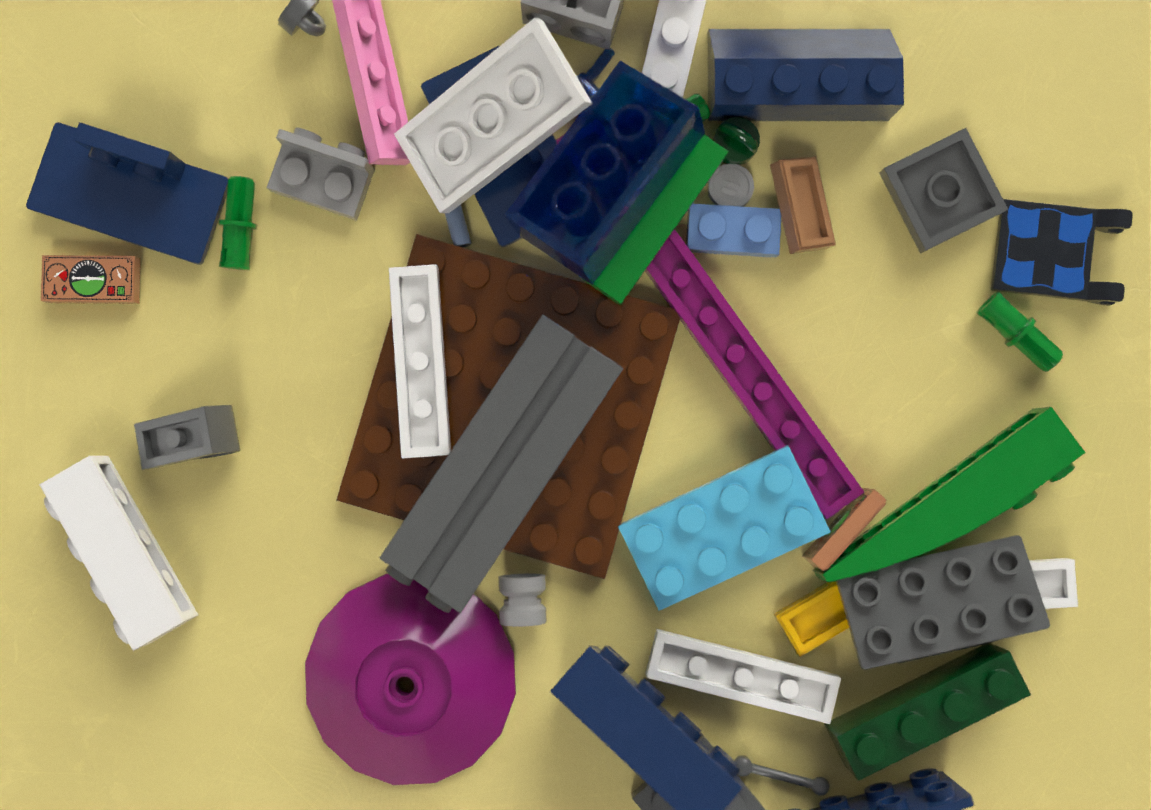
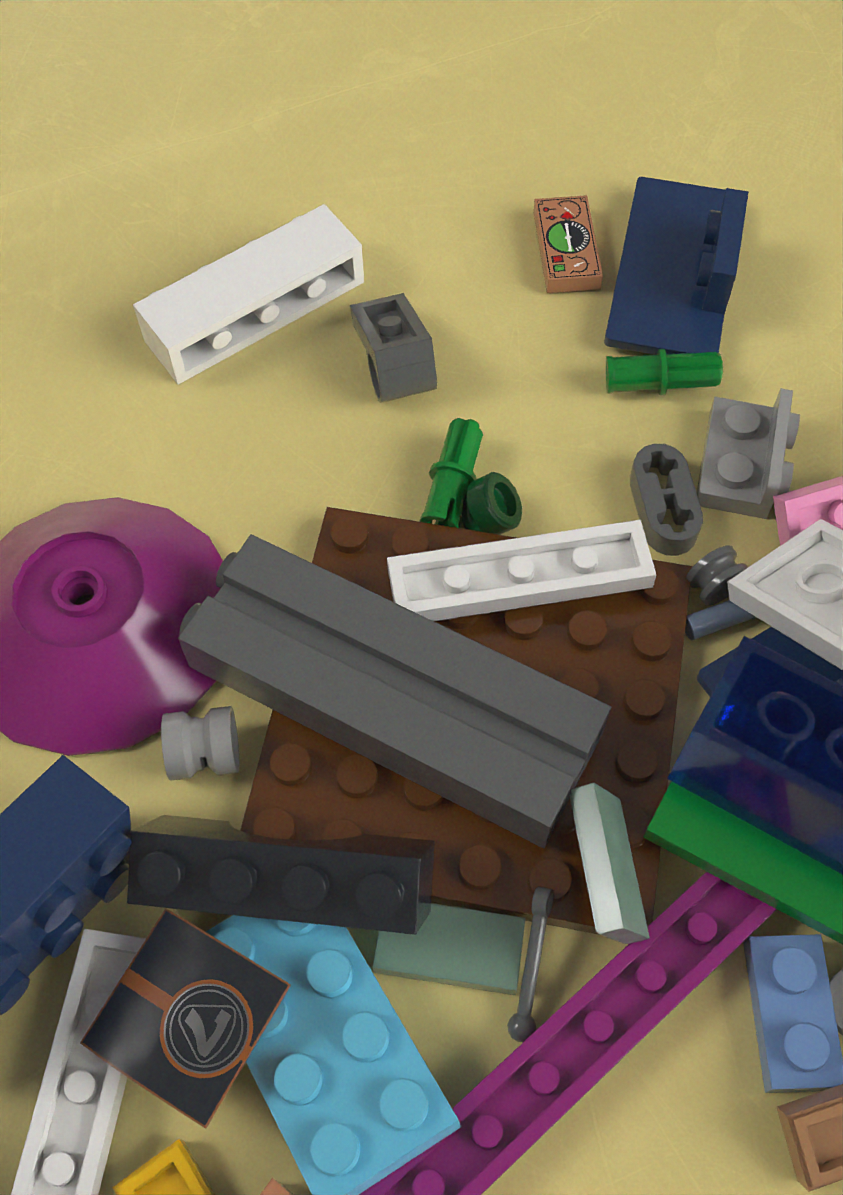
camera: 90 degrees right, 25 degrees down
none -> black slope [80,908,291,1129]
none -> black arch [127,815,435,935]
none -> sand green tile [373,903,526,995]
none -> green axle [420,418,483,528]
none -> dark green tile [461,472,522,535]
none -> dark grey hinge [507,886,554,1042]
none -> sand green tile [570,783,650,944]
none -> dark grey beam [630,444,703,556]
none -> dark grey bush [686,545,748,606]

